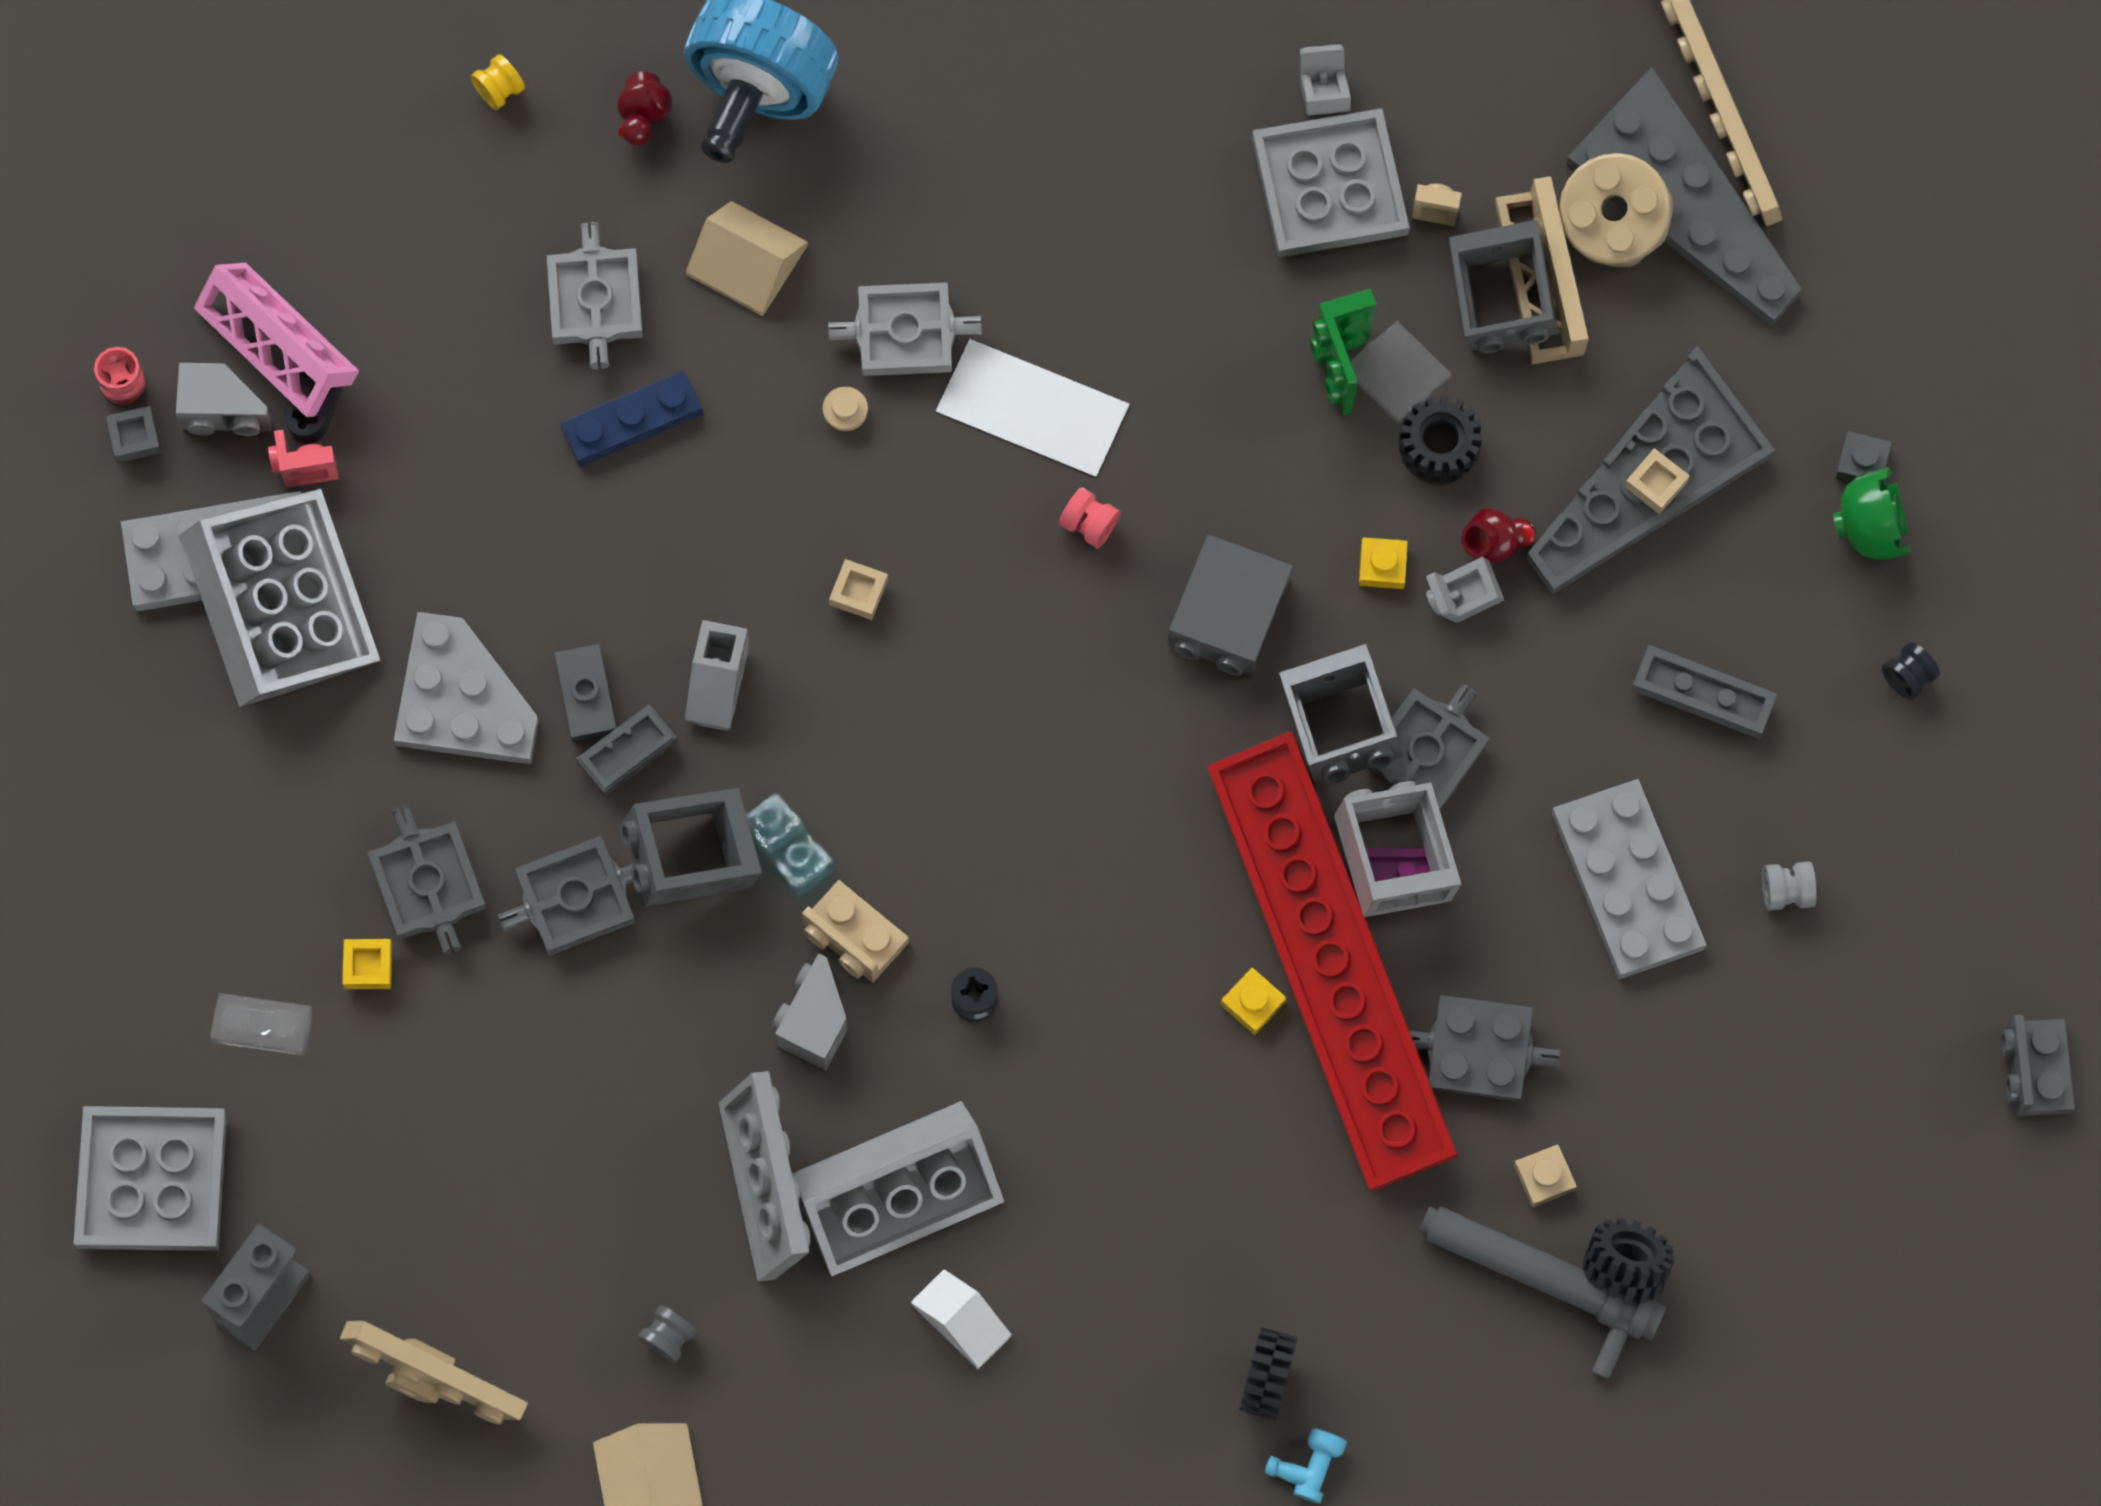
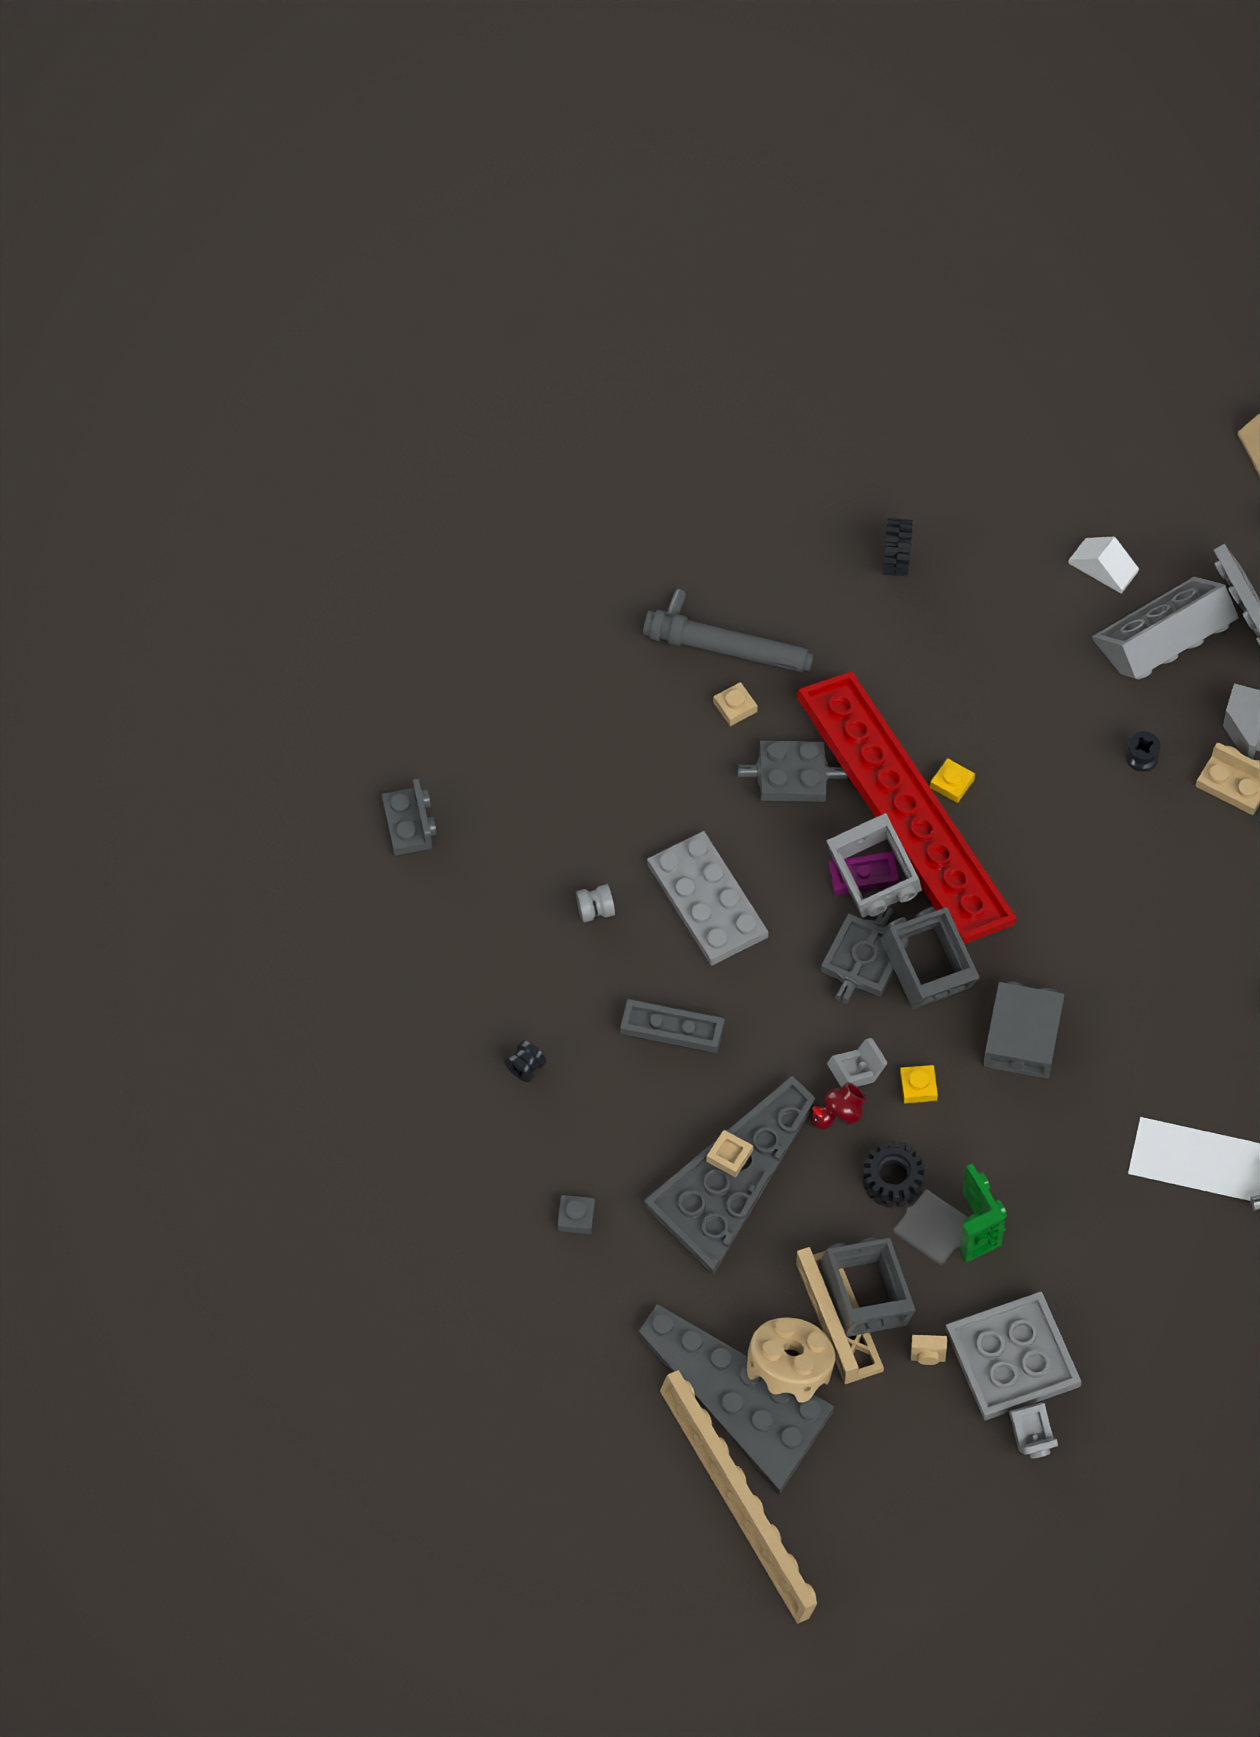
camera: 175 degrees right, 10 degrees down
coral wheel [1059,487,1121,549] -> none
medium azure piece [1265,1429,1347,1504] -> none
black tyre [1582,1218,1675,1303] -> none
green cylinder [1833,467,1911,560] -> none

